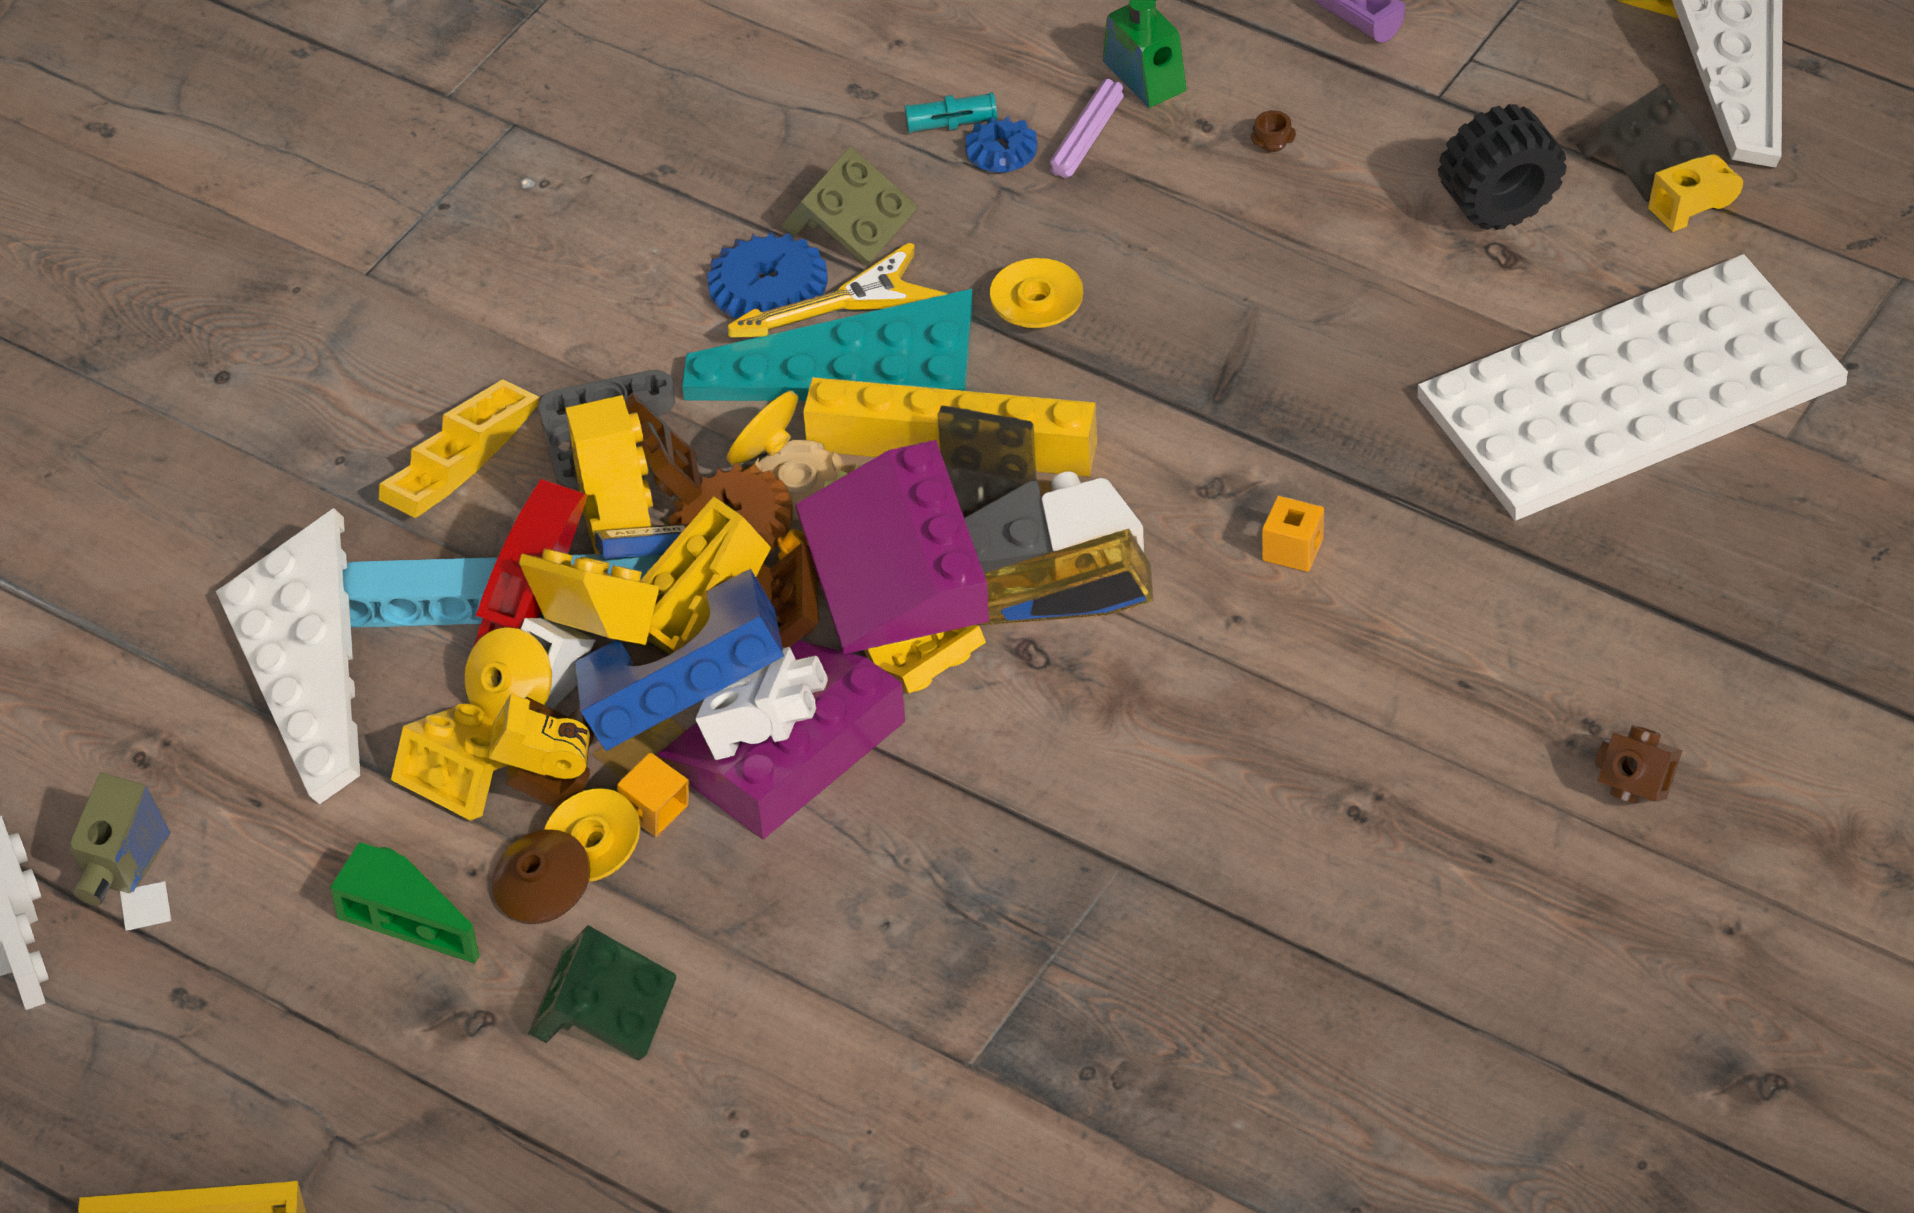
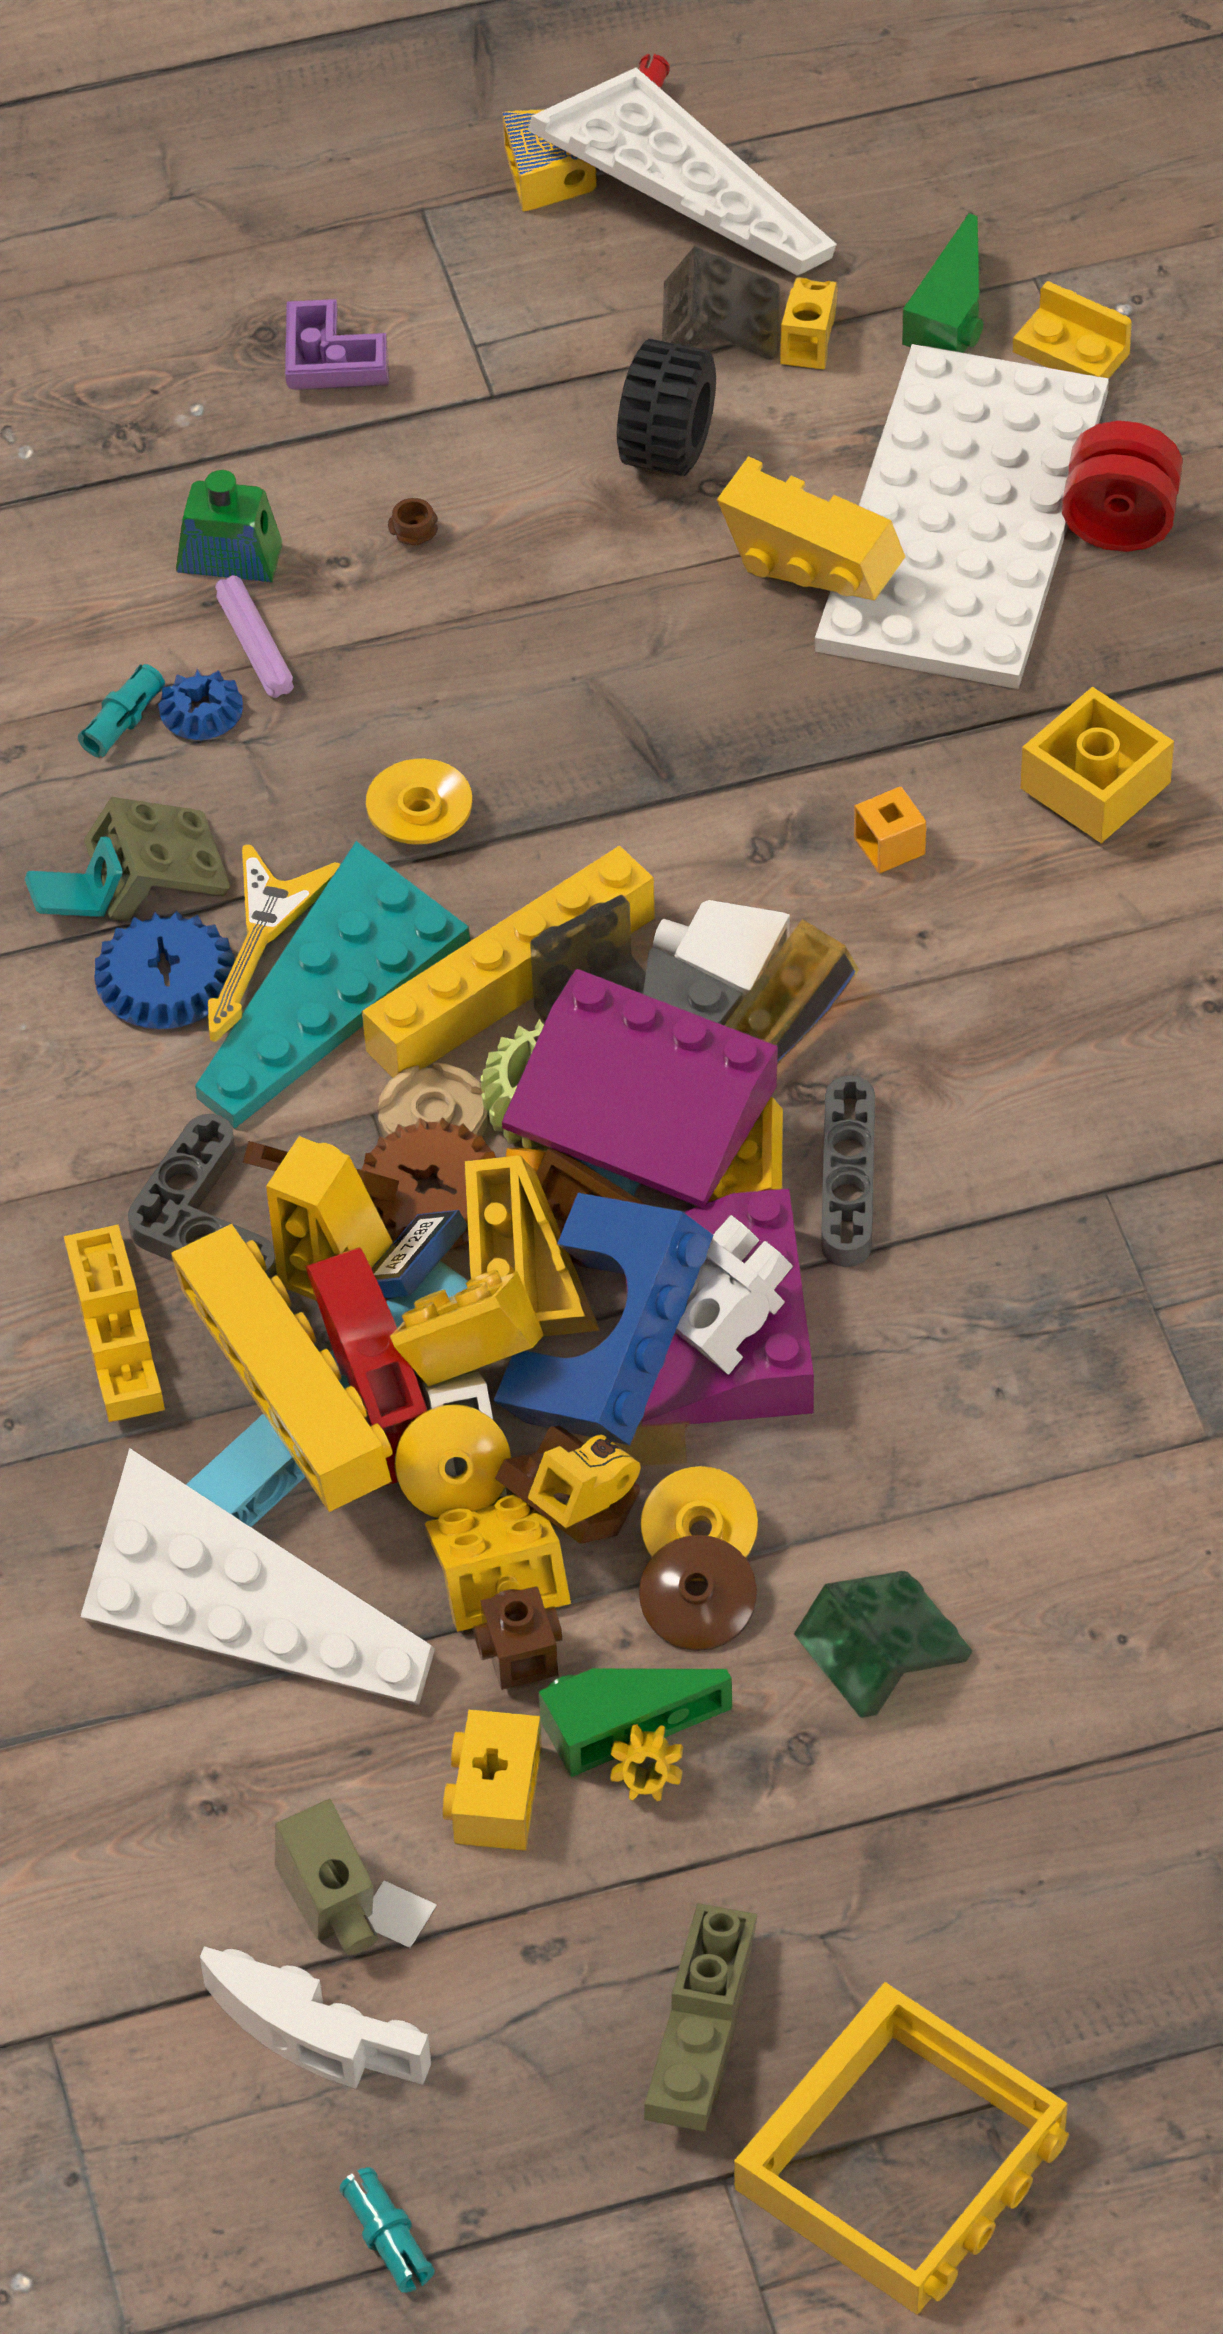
camera: 50 degrees left, 5 degrees up
light orange piece [617,753,689,837] -> none
yellow dish [726,391,798,466] -> none
none -> teal bracket [24,837,122,917]
none -> yellow brick [171,1224,393,1512]
none -> yellow brick [443,1709,542,1851]
none -> reddish brown brick [473,1586,563,1690]
none -> yellow gear [610,1724,683,1802]
none -> olive slope [644,1903,757,2131]
none -> yellow wedge [717,456,906,601]
none -> dark grey beam [821,1075,875,1267]
none -> green slope [902,213,983,353]
none -> yellow bracket [1013,281,1132,379]
none -> yellow brick [1020,687,1174,844]
none -> red wheel [1062,420,1183,552]

